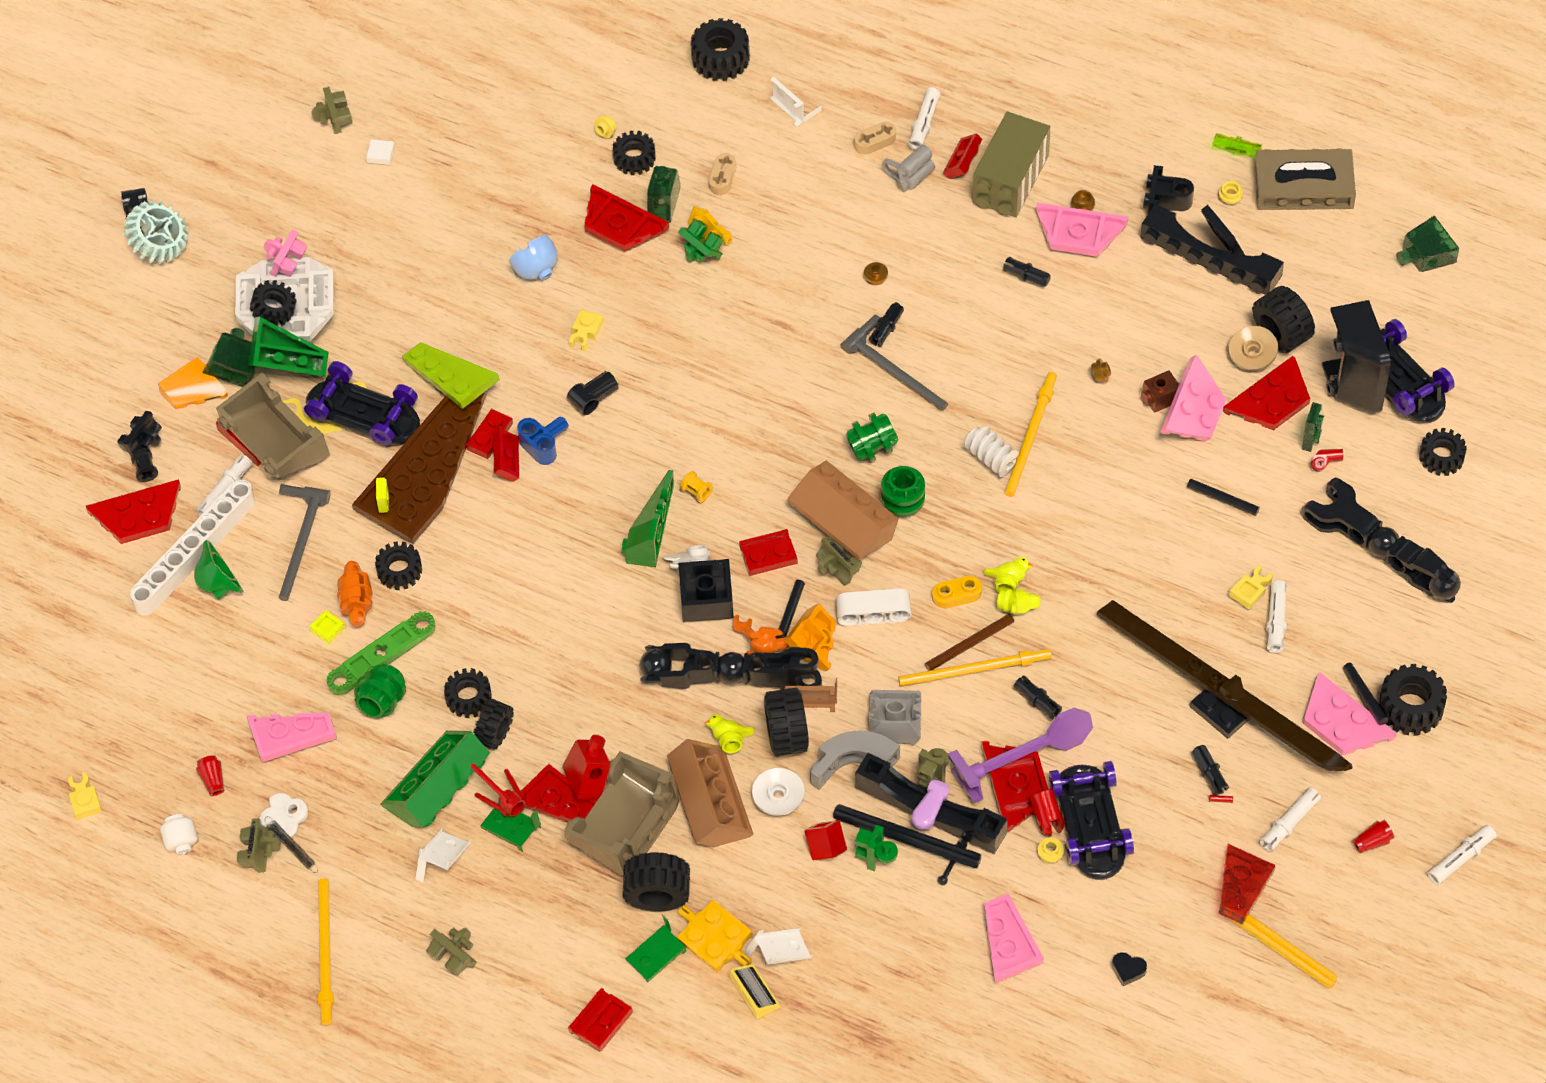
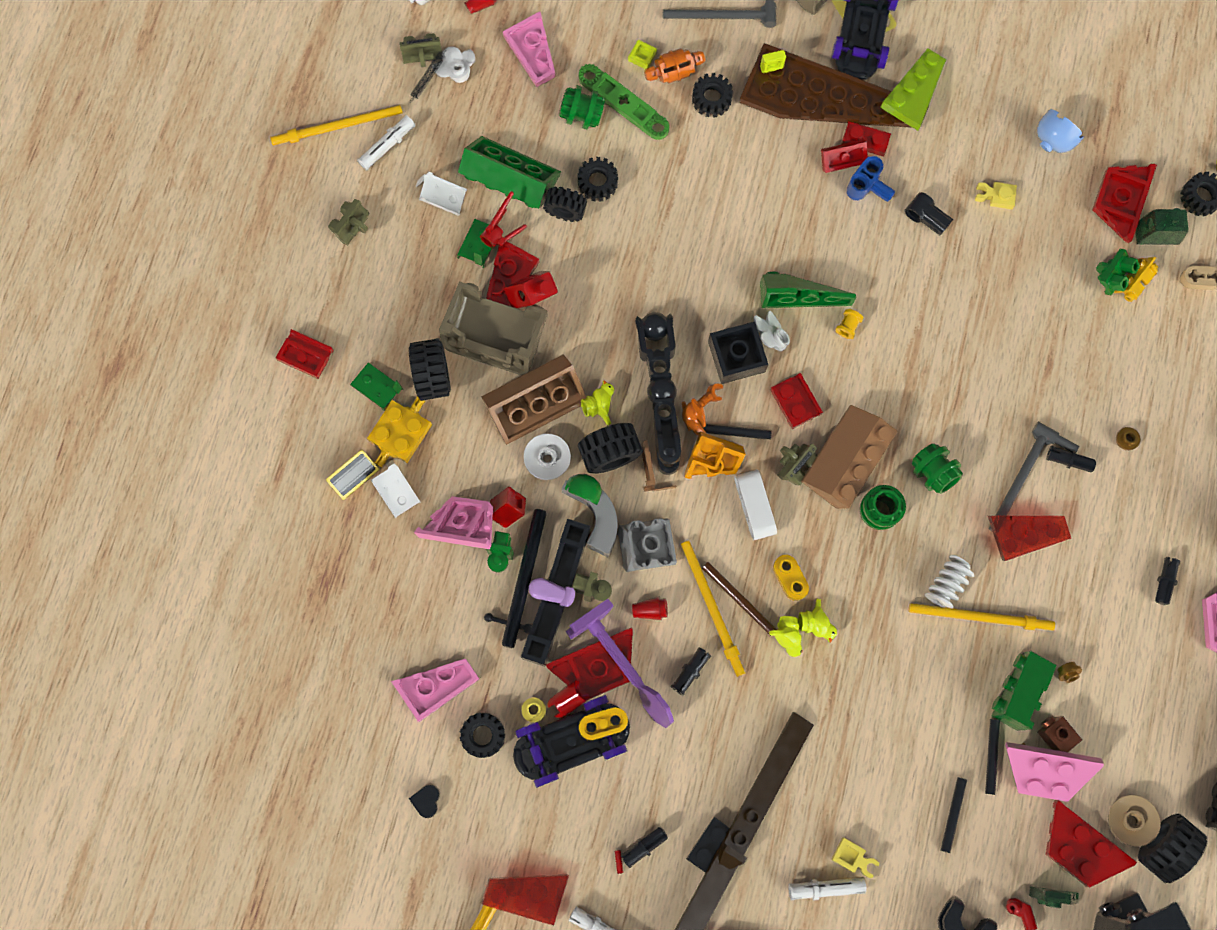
camera: 75 degrees right, 20 degrees up
none -> white pin [357,115,415,171]
none -> bright pink wing [414,496,493,549]
none -> black tyre [460,713,505,758]
none -> green hair [565,474,602,505]
none -> yellow plate [579,707,628,740]
none -> red cone [632,596,668,620]
none -> black bar [985,719,1000,795]
none -> clear red wing [987,515,1071,561]
none -> green wedge [991,651,1057,731]

